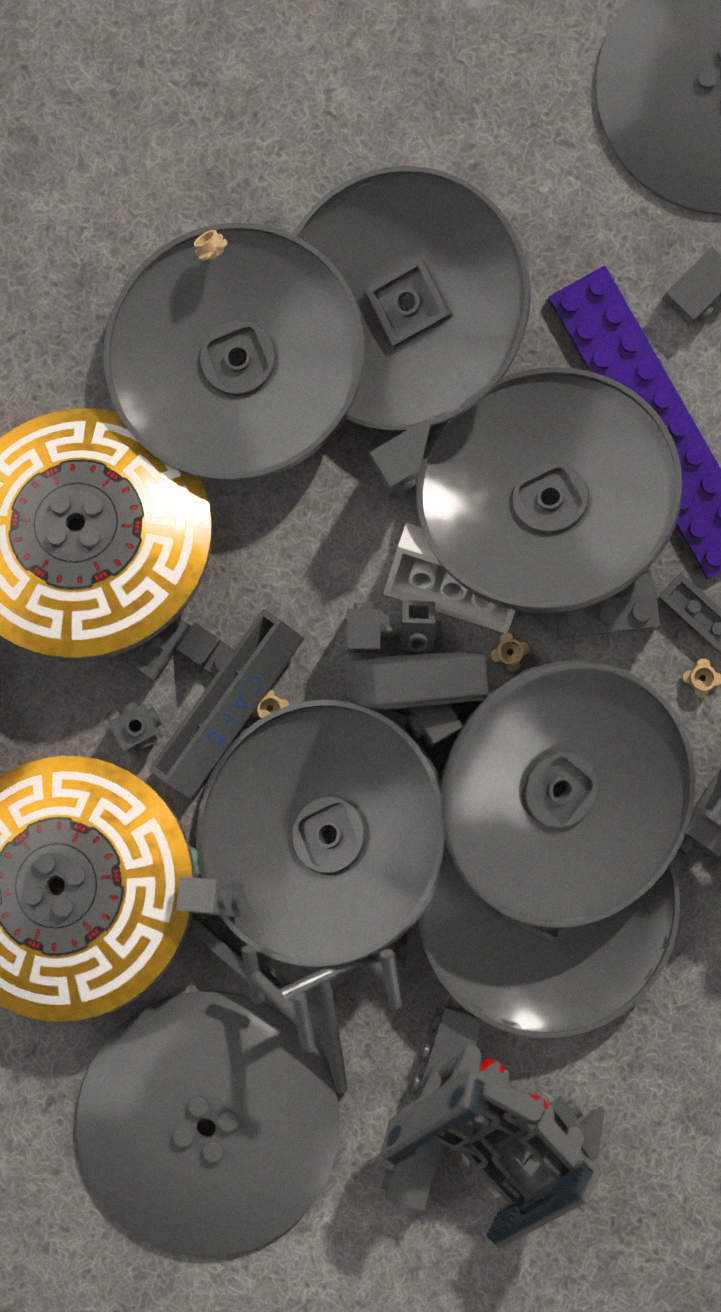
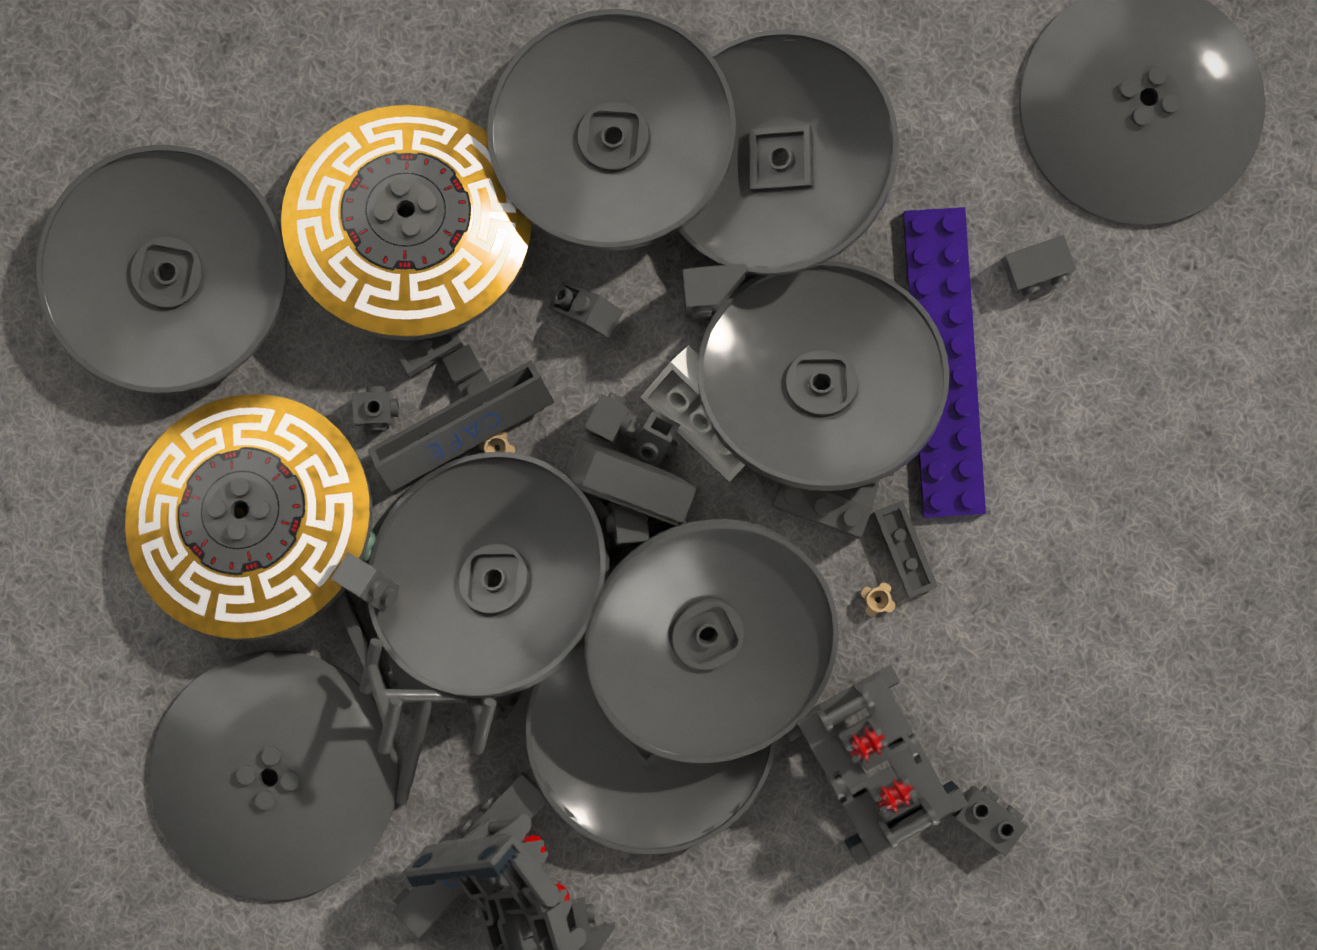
camera: 25 degrees right, 0 degrees up
tan plate [194,230,228,261] -> none
tan plate [491,633,529,671] -> none
none -> dark grey slope [548,281,624,338]

